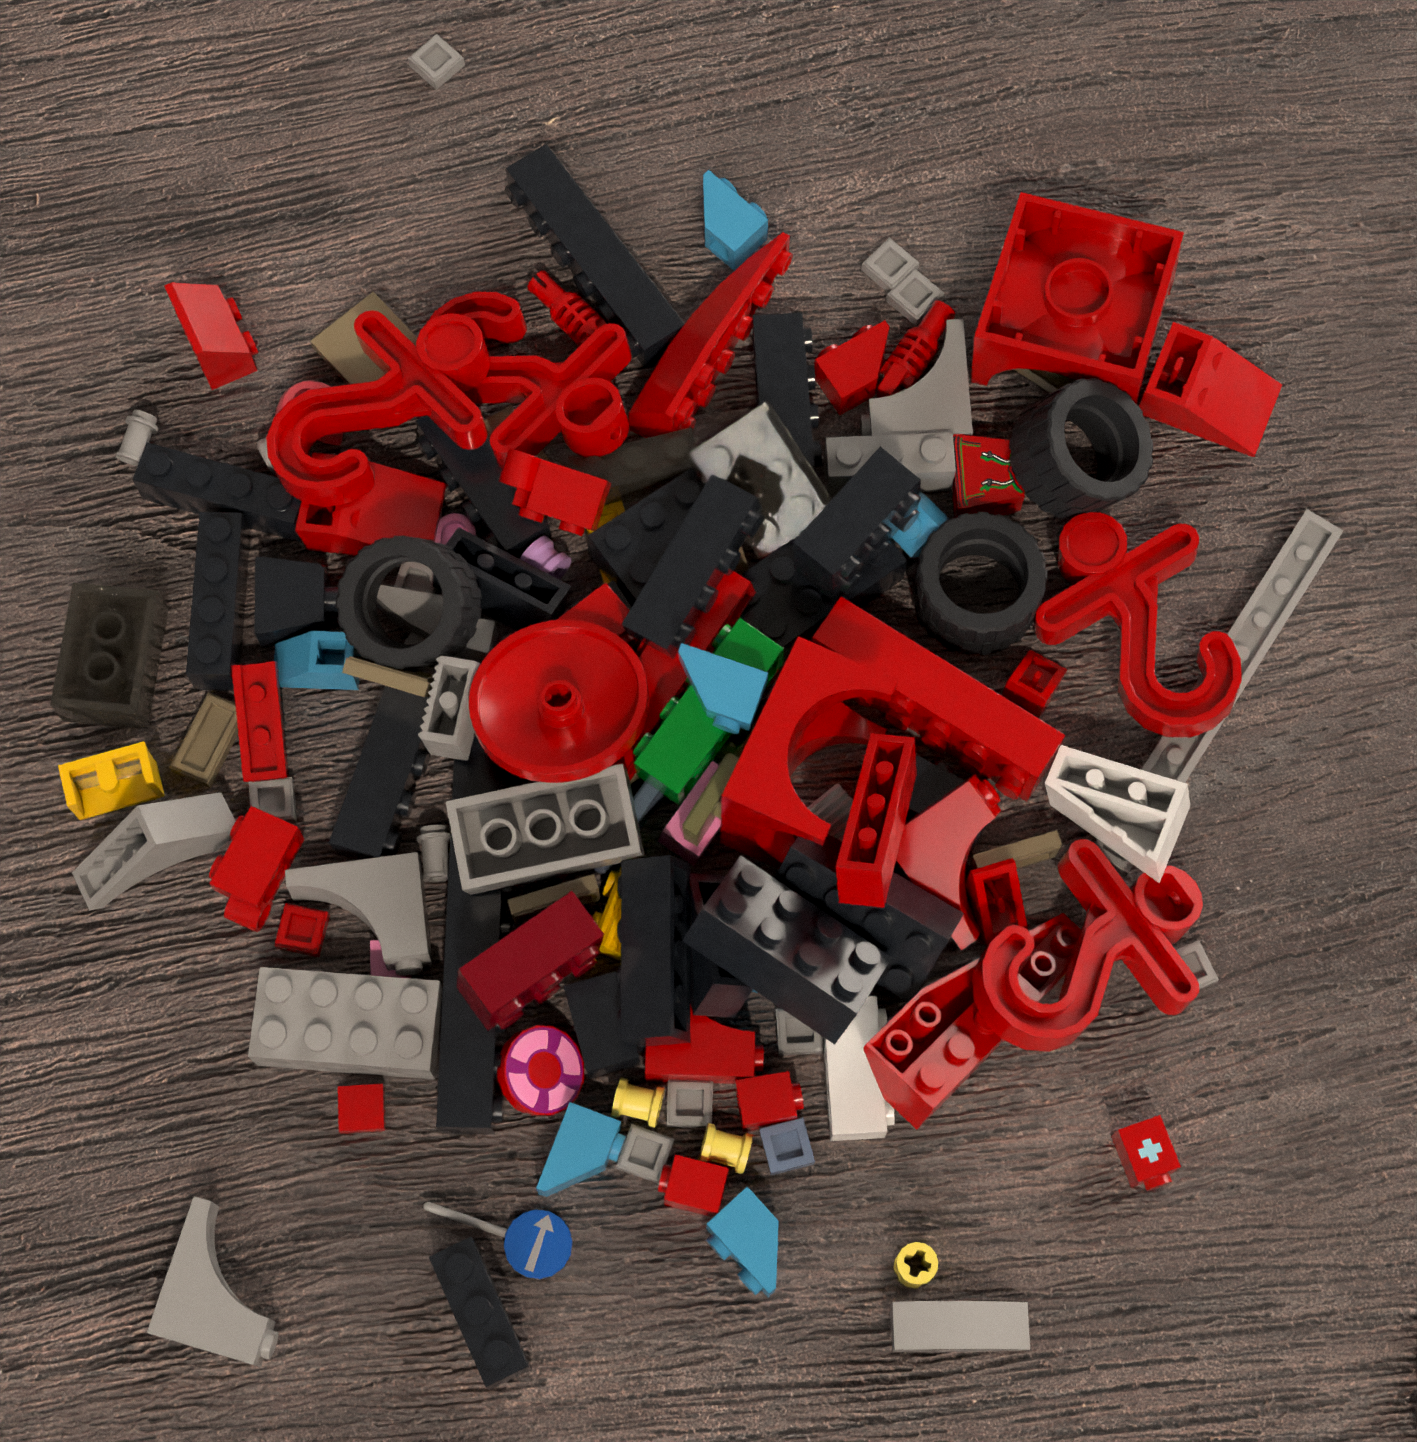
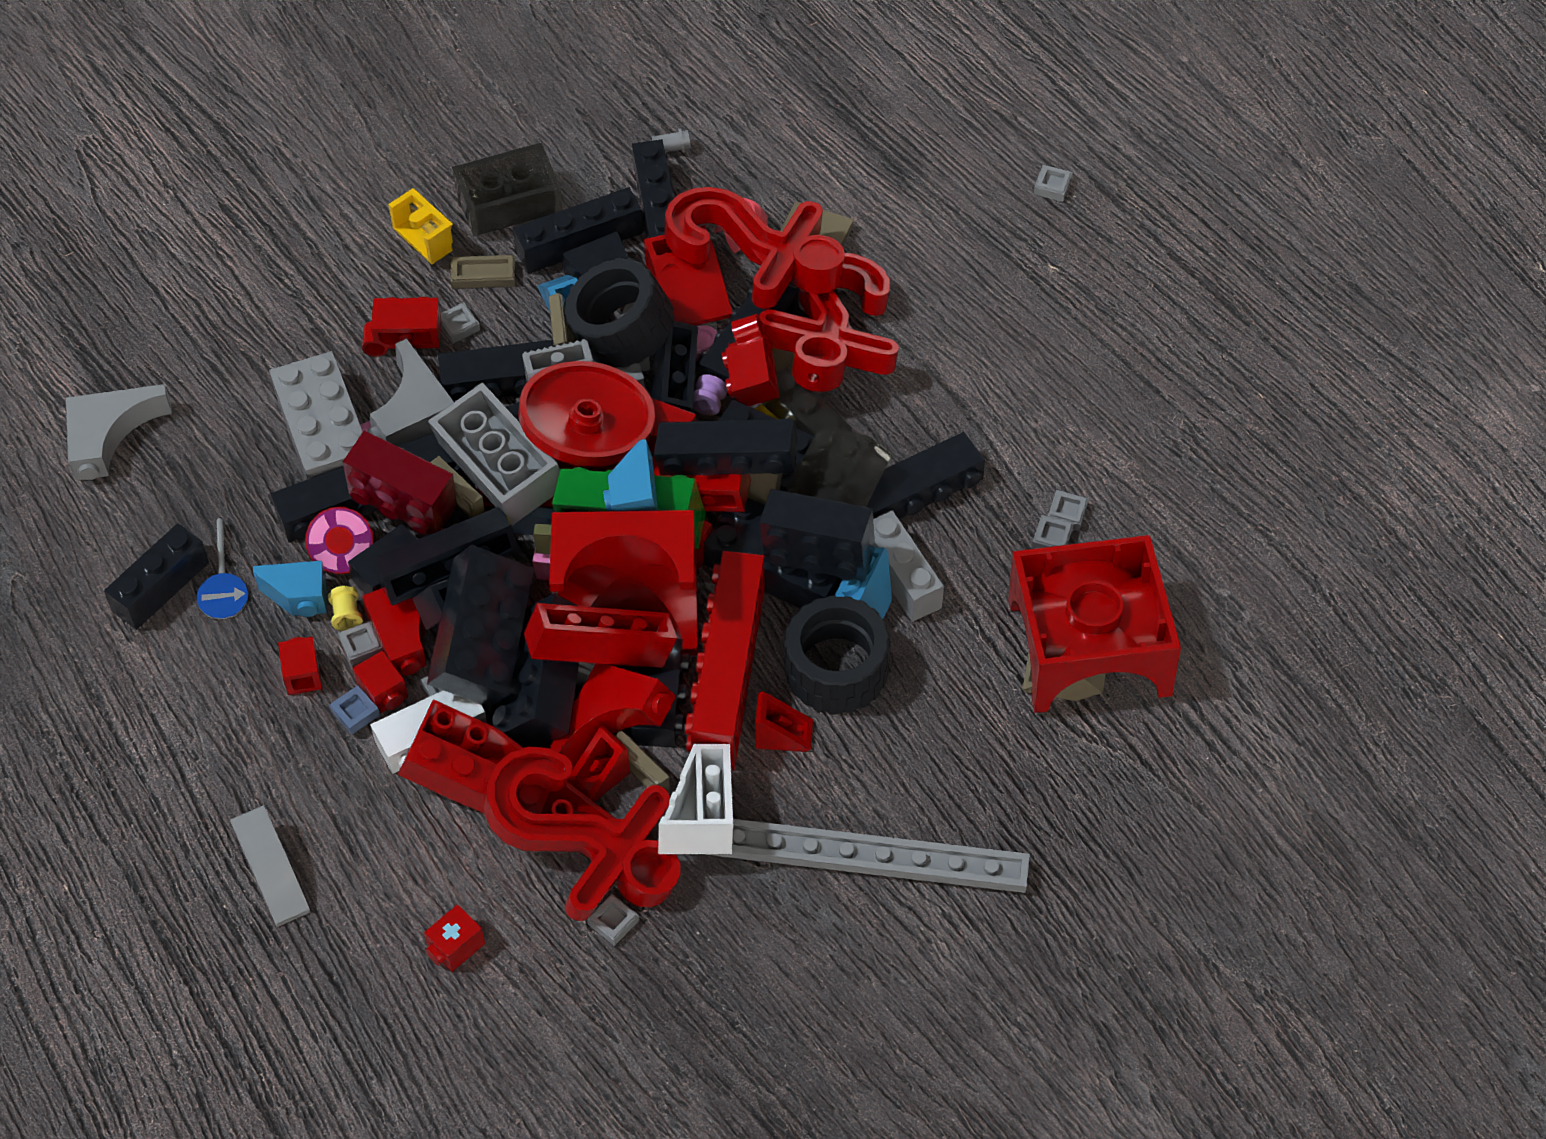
camera: 65 degrees right, 15 degrees down
light grey arch [72,792,236,911] -> none
slope [164,282,259,390] -> none
red hinge [231,661,289,782] -> none
red tile [274,903,330,957] -> none
red tile [338,1083,386,1134] -> none
black brick [505,144,684,368] -> none
red hinge [527,270,607,346] -> none
light grey tile [616,1124,674,1184] -> none
red wedge [629,232,793,452] -> none
light yellow bush [699,1123,753,1174] -> none
dark azure slope [703,170,768,271] -> none
dark azure slope [706,1187,779,1298] -> none
red slope [814,320,890,416] -> none
light grey arch [860,319,973,436] -> none
red hinge [877,300,956,398] -> none
light yellow bush [893,1242,938,1289] -> none
red torso [951,434,1025,518] -> none
black tyre [1009,378,1154,519] -> none
red piece [1035,512,1242,738] -> none
red slope [1139,322,1282,457] -> none

